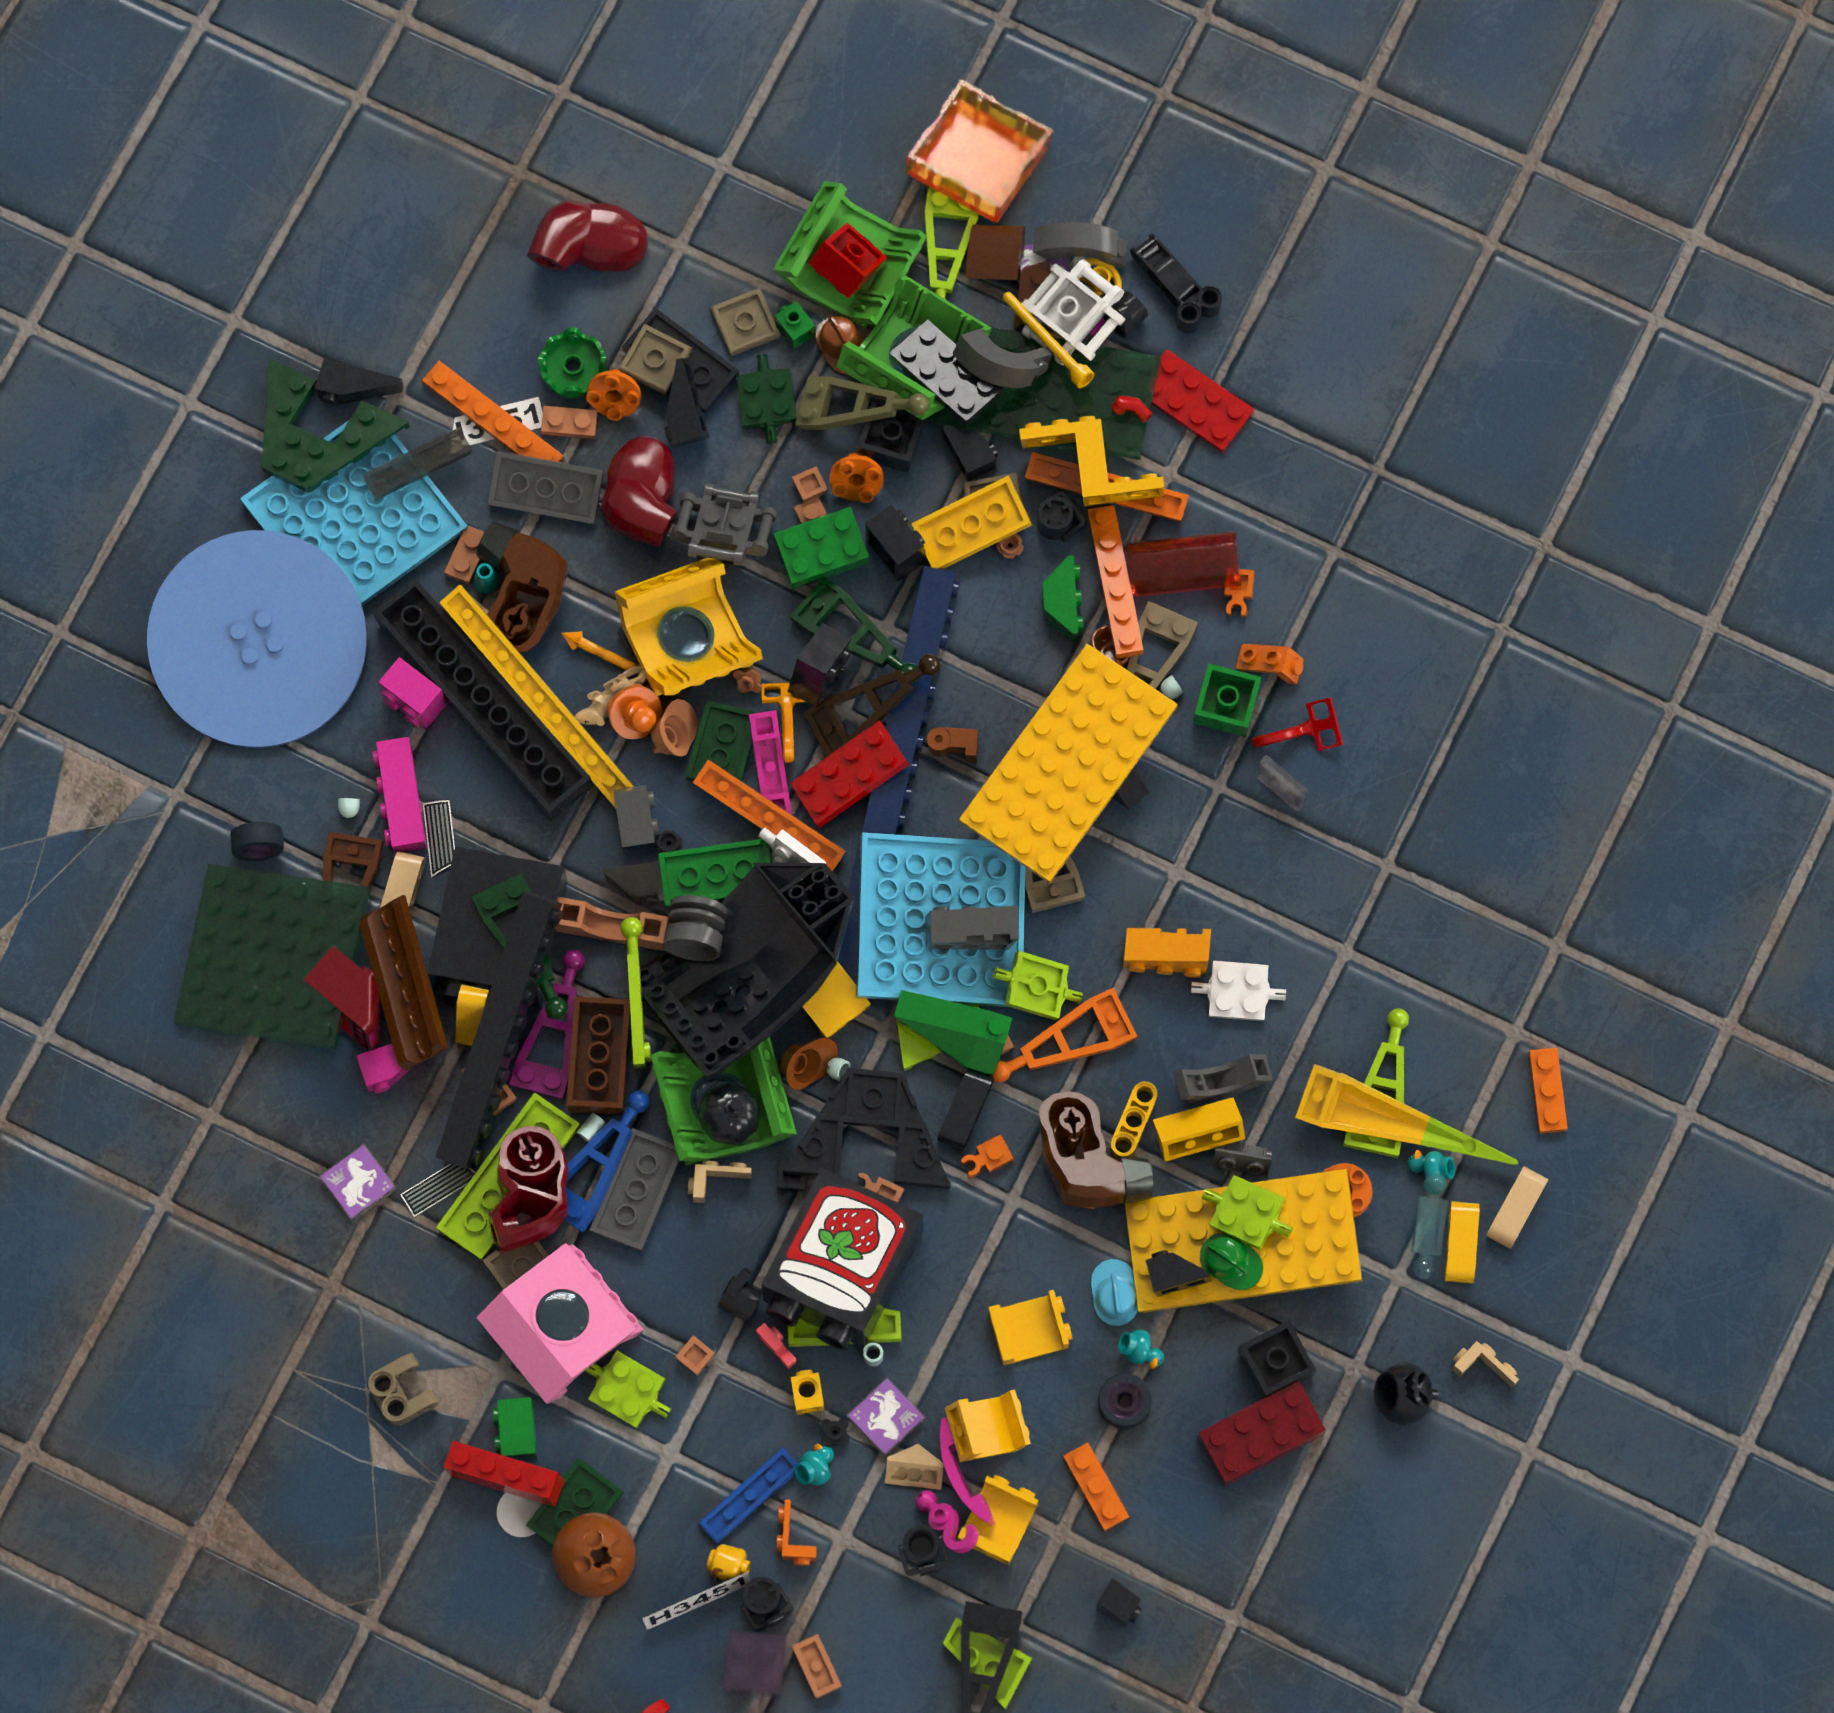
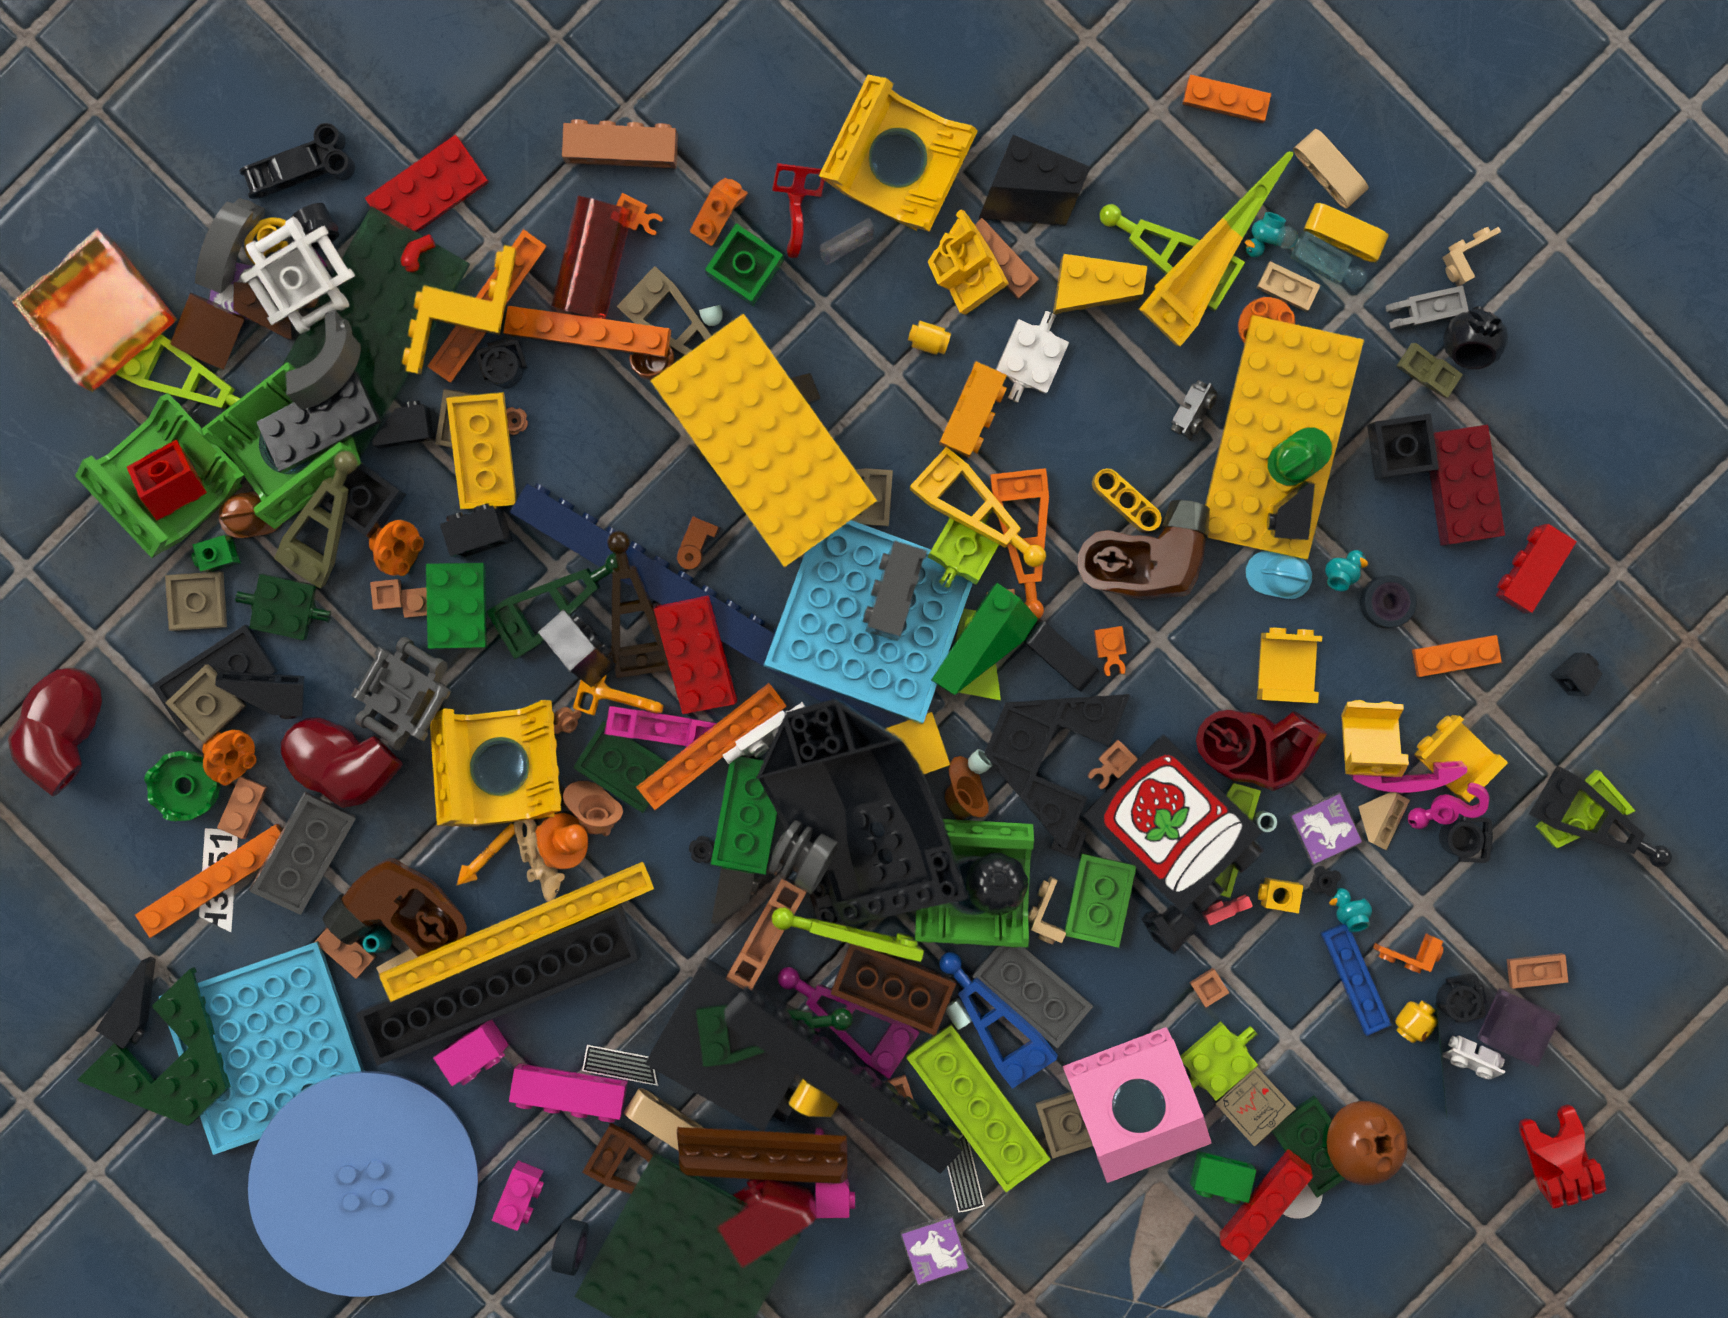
camera: 70 degrees left, 15 degrees up
light aqua hinge [338,798,360,818] -> none
clear smoke plate [362,427,473,501] -> none
dark tan piece [368,1353,439,1426] -> none
dark red piece [488,1126,569,1254] -> none
dark grey brick [614,785,659,847] -> none
yellow piece [1003,292,1095,388] -> none
green slope [1042,555,1083,642] -> none
yellow brick [1153,1097,1245,1162] -> none
dark grey arch [1173,1054,1273,1103] -> none
lime plate [1202,1175,1293,1250] -> none
none -> dark pink brick [492,1161,544,1231]
none -> nougat brick [562,119,678,168]
none -> yellow panel [819,74,978,232]
none -> yellow brick [908,320,951,355]
none -> yellow plate [910,447,1046,567]
none -> yellow slope [928,209,1009,315]
none -> nougat plate [975,218,1039,299]
none -> black wedge [979,135,1091,226]
none -> yellow wedge [1053,254,1147,314]
none -> bright green plate [1064,853,1136,948]
none -> dark red piece [1196,709,1327,791]
none -> dark tan tile [1216,1067,1296,1147]
none -> tan plate [1257,261,1321,312]
none -> light grey hinge [1386,286,1469,329]
none -> olive slope [1396,343,1463,398]
none -> white hinge [1442,1035,1505,1079]
none -> red brick [1496,524,1577,613]

